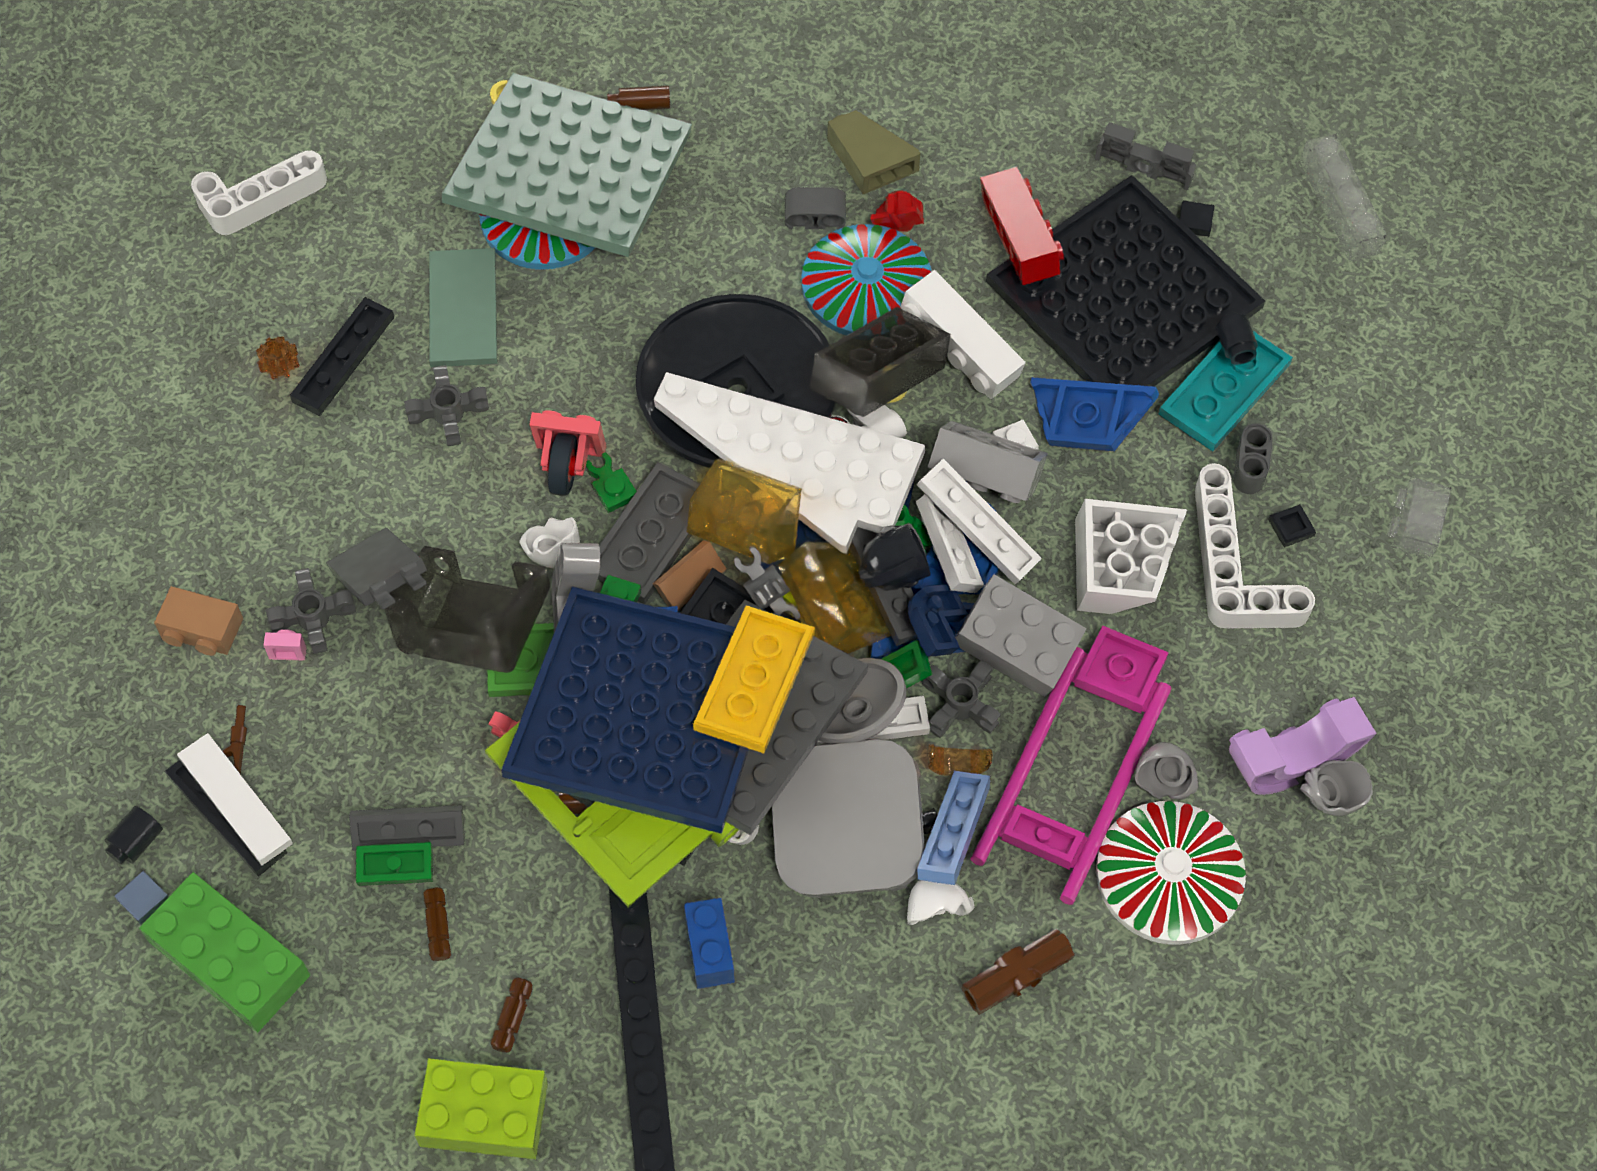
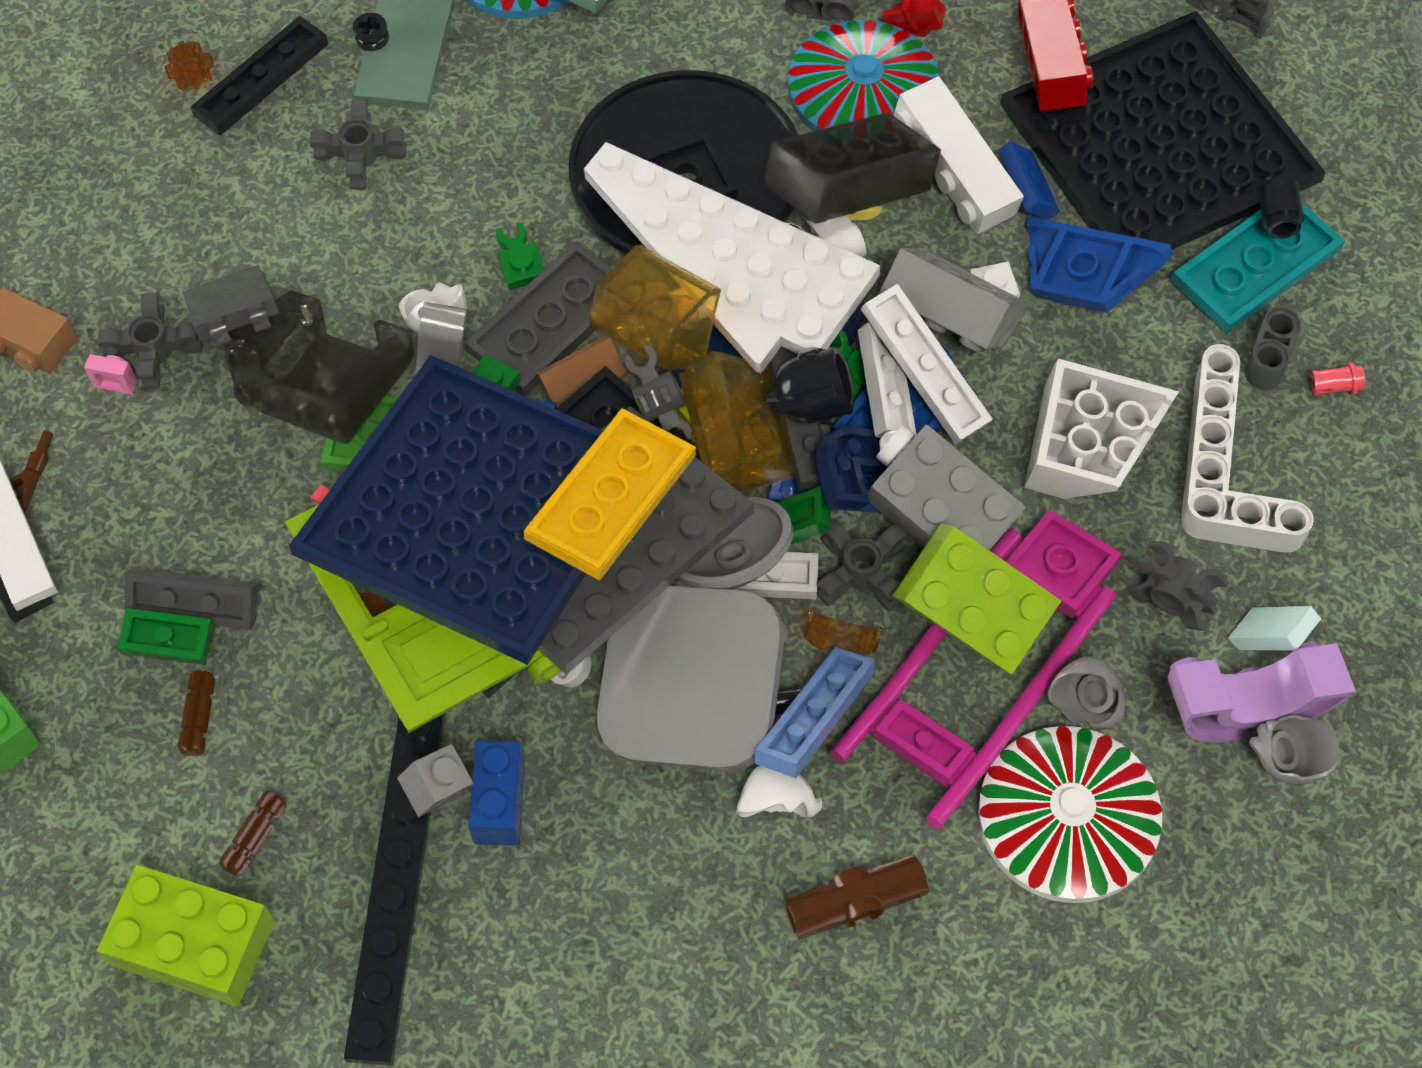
camera: 15 degrees right, 0 degrees up
coral plate [529,410,606,496] -> none
black tile [1179,200,1215,237] -> none
black tile [1268,504,1316,548] -> none
none -> black bush [353,13,389,51]
none -> light grey brick [397,743,474,818]
none -> white tile [876,425,915,467]
none -> lime brick [892,523,1061,675]
none -> blue plate [998,141,1060,220]
none -> dark grey pin [1128,541,1229,631]
none -> light aqua tile [1228,606,1321,650]
none -> coral pin [1309,362,1365,397]

